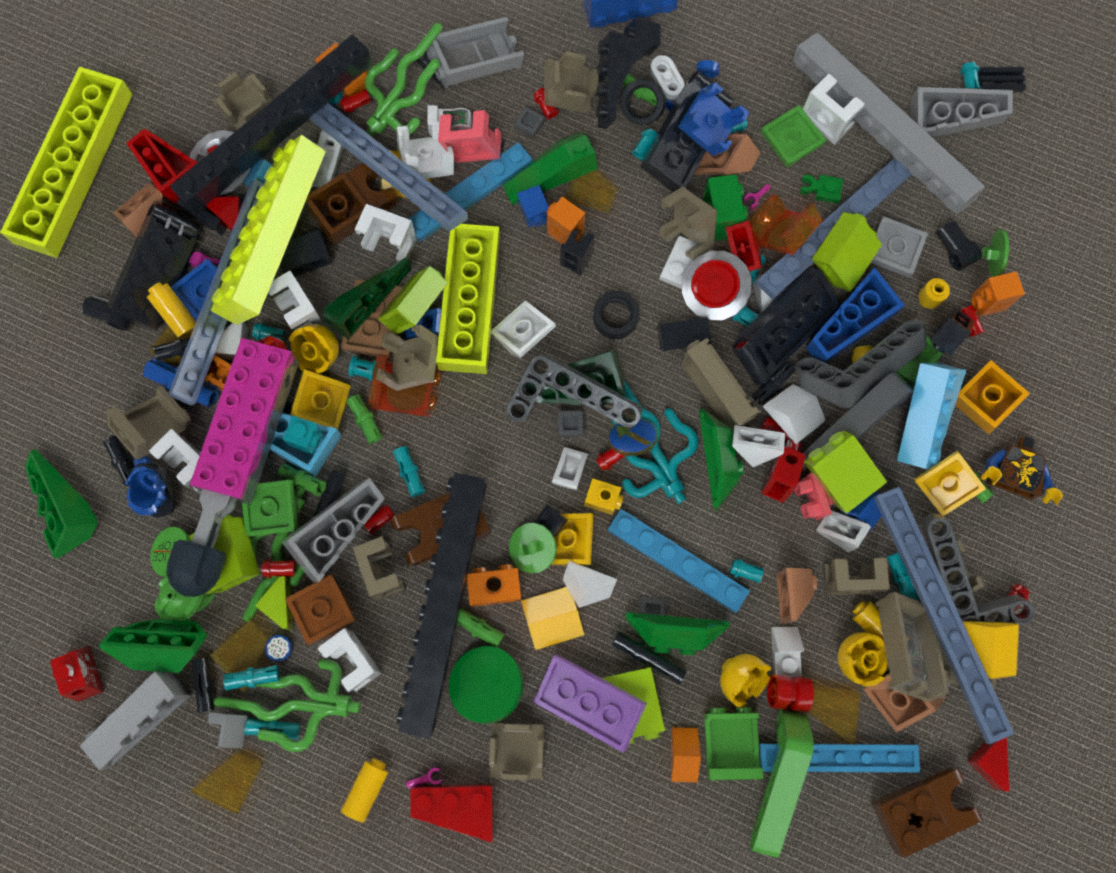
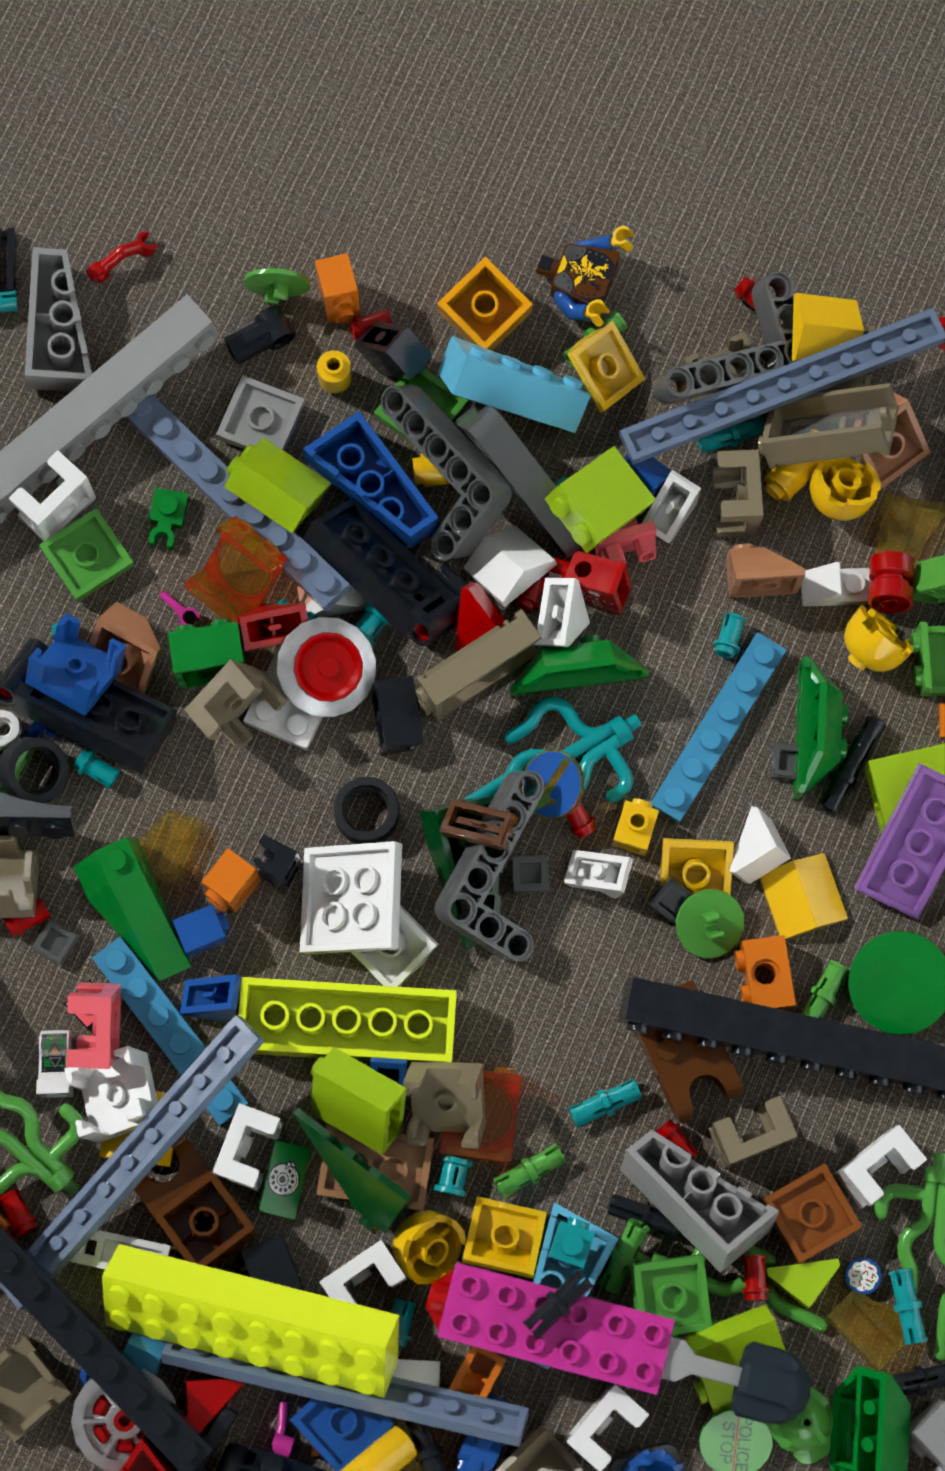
camera: 90 degrees left, 0 degrees up
none -> red arm [85,231,158,284]
none -> blue slope [180,974,241,1023]
none -> green slope [259,1140,311,1220]
none -> white plate [300,841,402,954]
none -> reddish brown tile [440,799,518,851]
none -> red slope [455,582,505,653]
none -> black pin [523,1269,594,1340]

